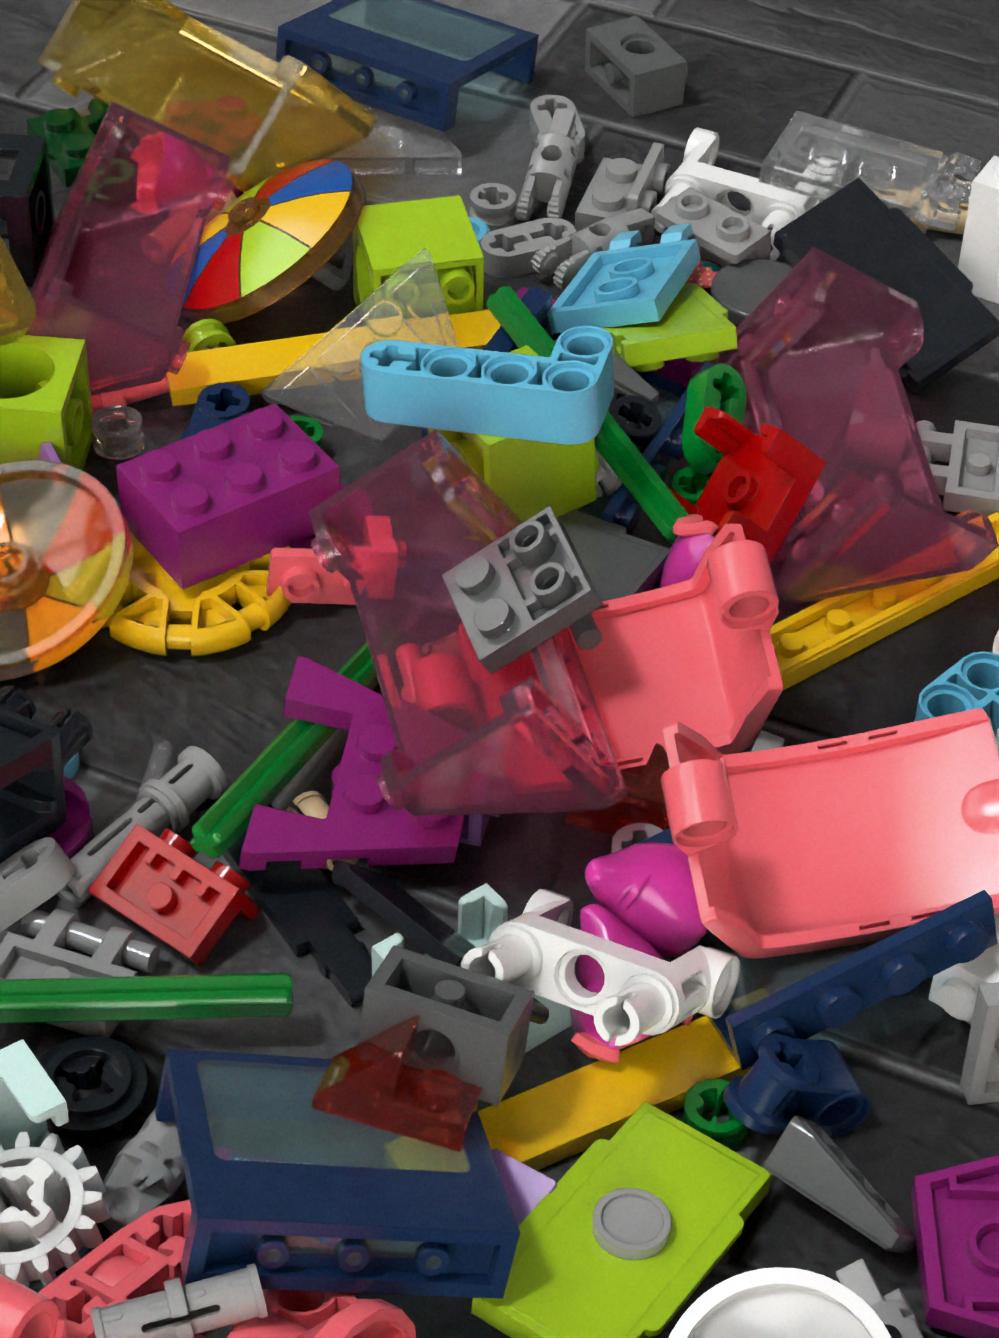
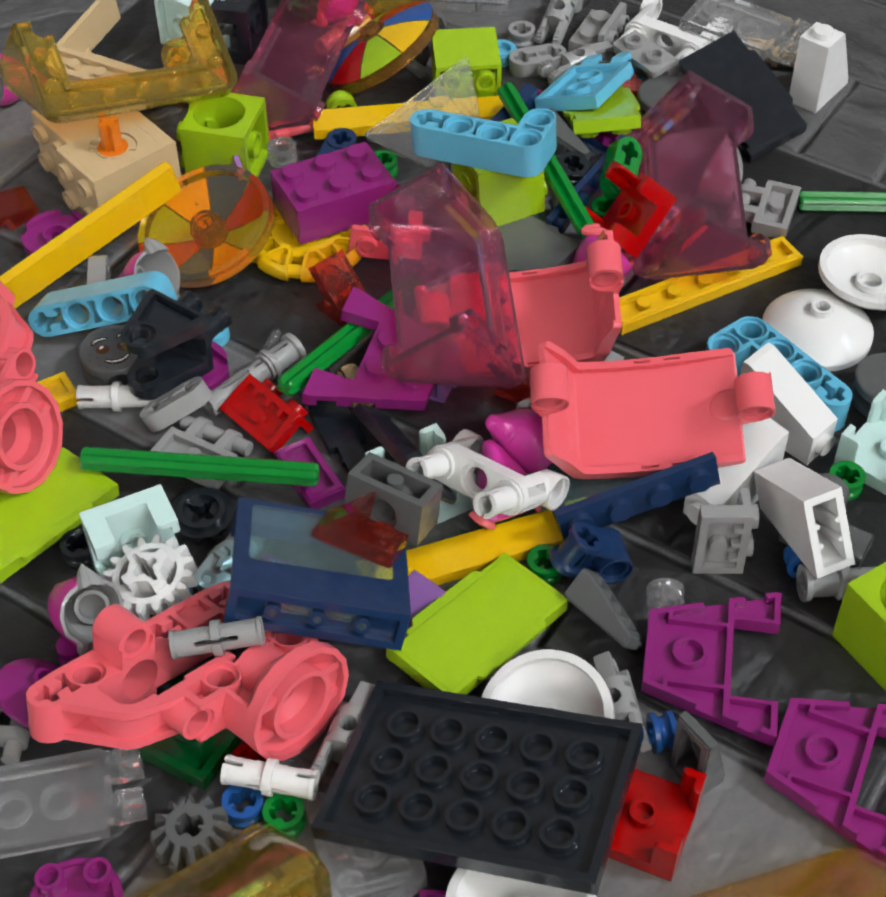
camera: 10 degrees right, 5 degrees up
dark grey plate [442,506,603,675] -> none
light grey piece [592,1188,671,1260] -> none
none -> magenta tile [274,437,346,510]
none -> clear red slope [308,249,366,327]
none -> clear bush [646,578,685,612]

